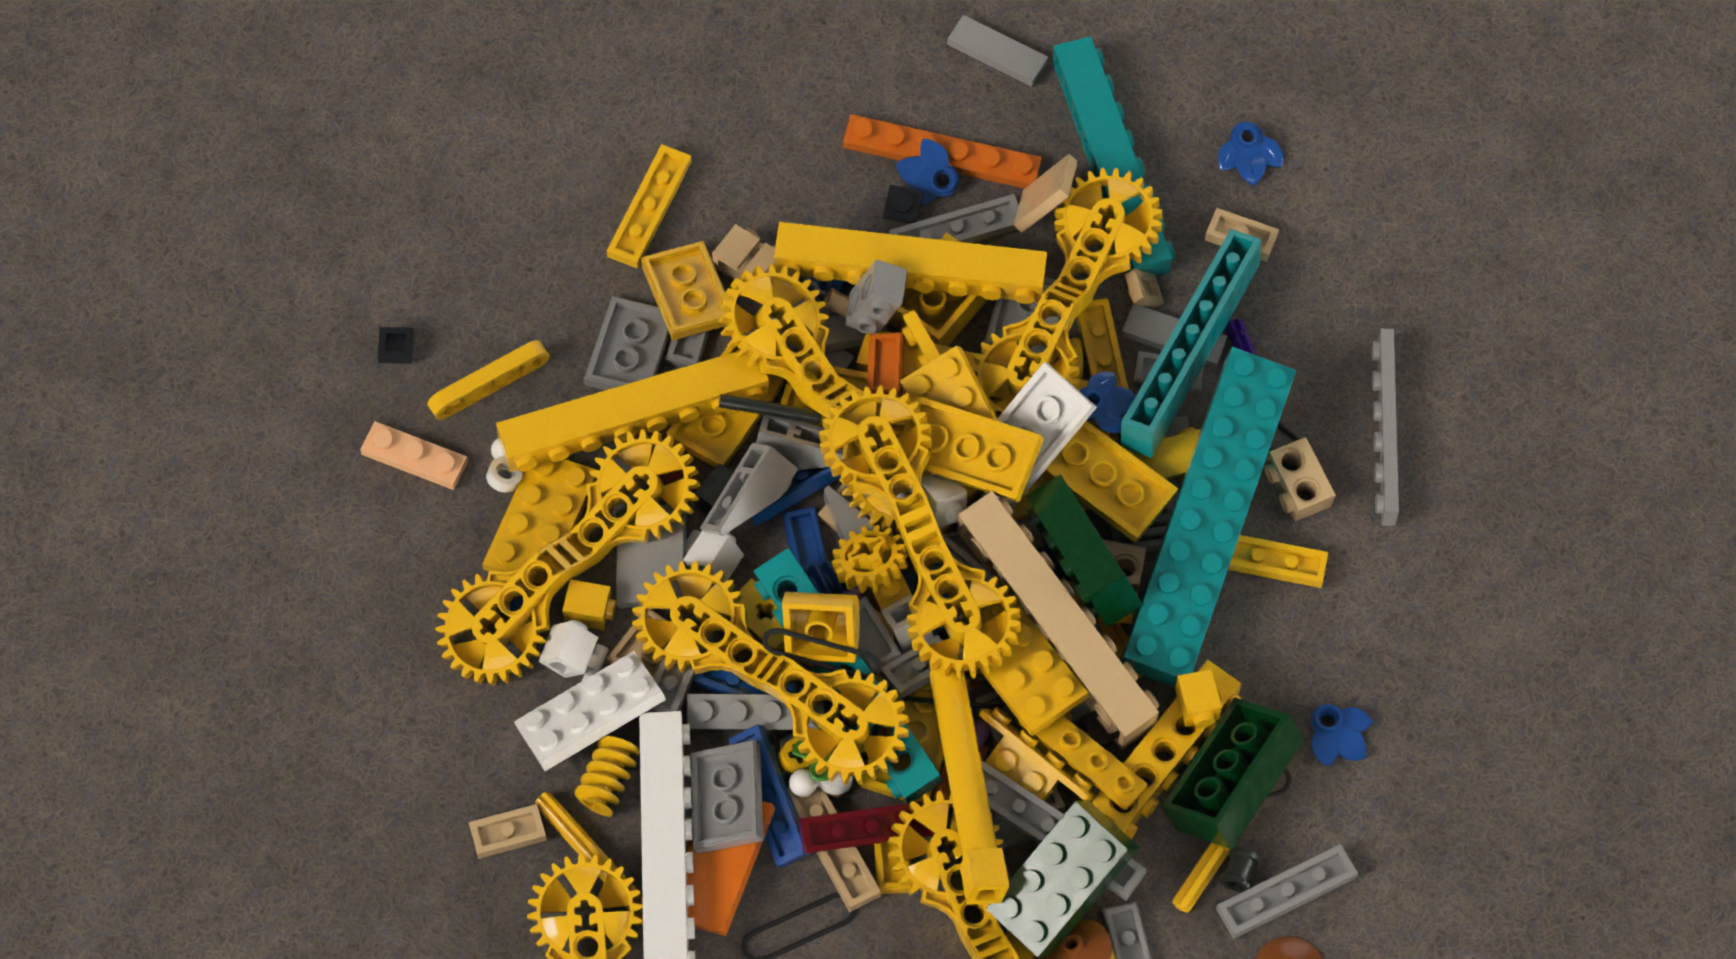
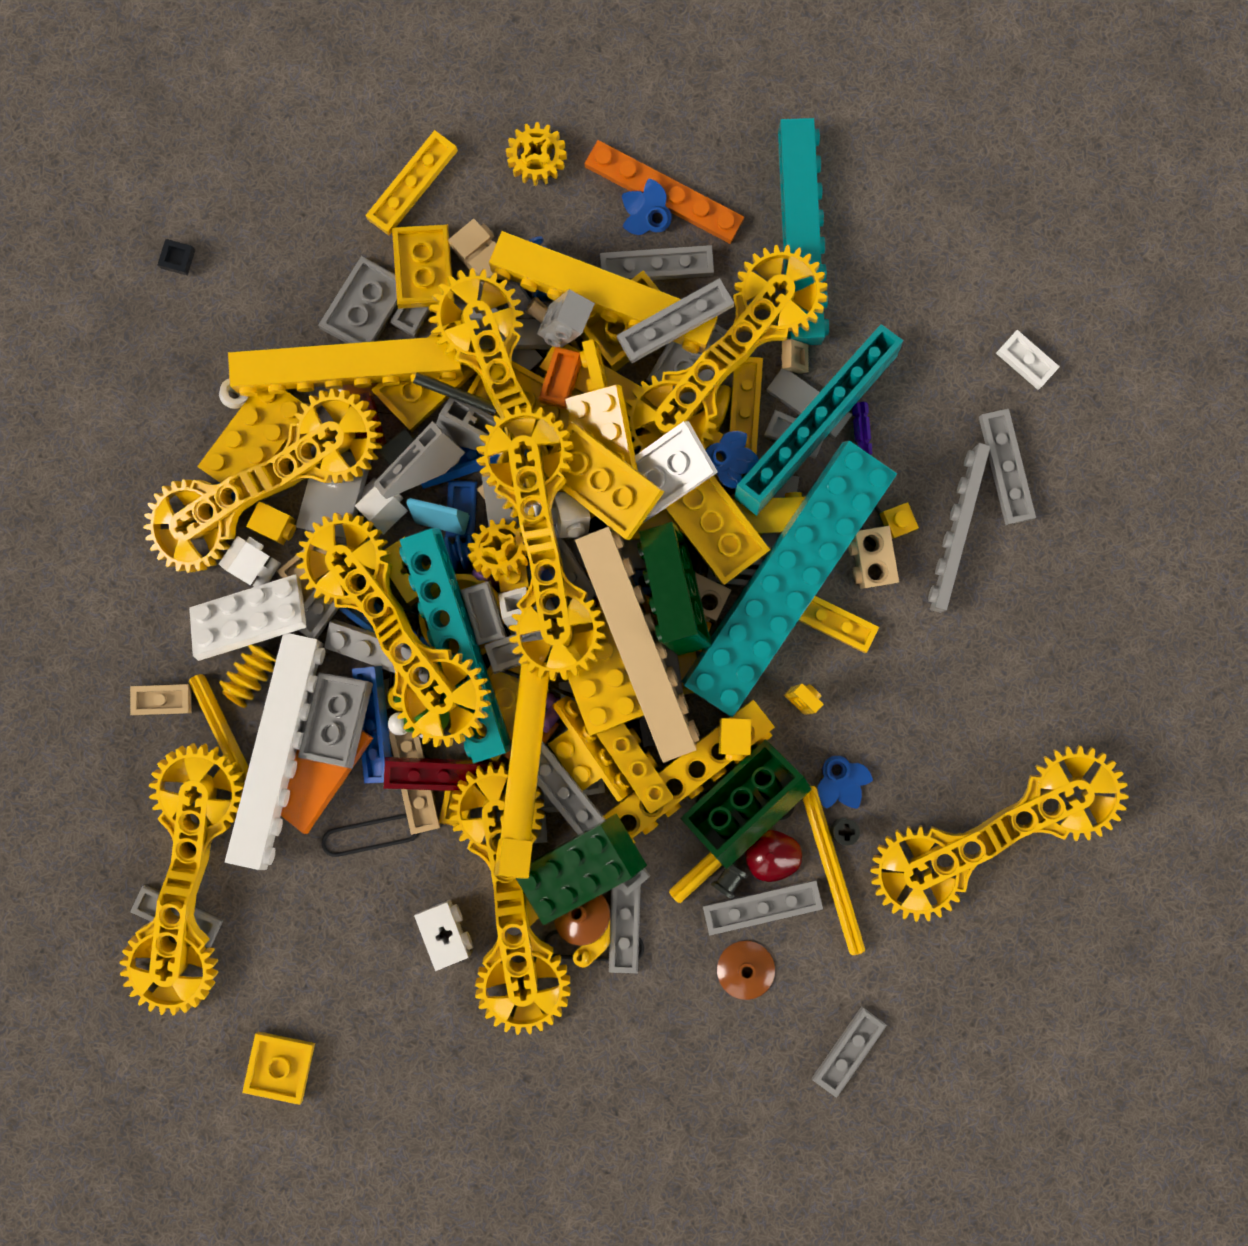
camera: 15 degrees right, 20 degrees up
light nougat plate [360,421,468,490] -> none
yellow beam [427,340,550,420] -> none
black piece [762,628,882,679] -> none
yellow brick [782,592,860,663] -> none
black plate [883,184,923,224] -> none
light grey tile [947,15,1048,87] -> none
tan tile [1014,154,1077,233] -> none
tan plate [1205,208,1279,262] -> none
blue plate [1218,121,1283,186] -> none
none -> medium azure slope [406,498,470,535]
none -> yellow gear [506,122,567,186]
none -> light grey plate [617,278,734,363]
none -> dark red hat [745,830,802,882]
none -> yellow plate [784,683,824,715]
none -> yellow axle [803,786,865,955]
none -> pearl dark grey bush [830,818,860,846]
none -> yellow beam [870,745,1129,922]
none -> yellow plate [879,502,919,539]
none -> light grey plate [979,409,1036,526]
none -> white plate [996,330,1060,390]

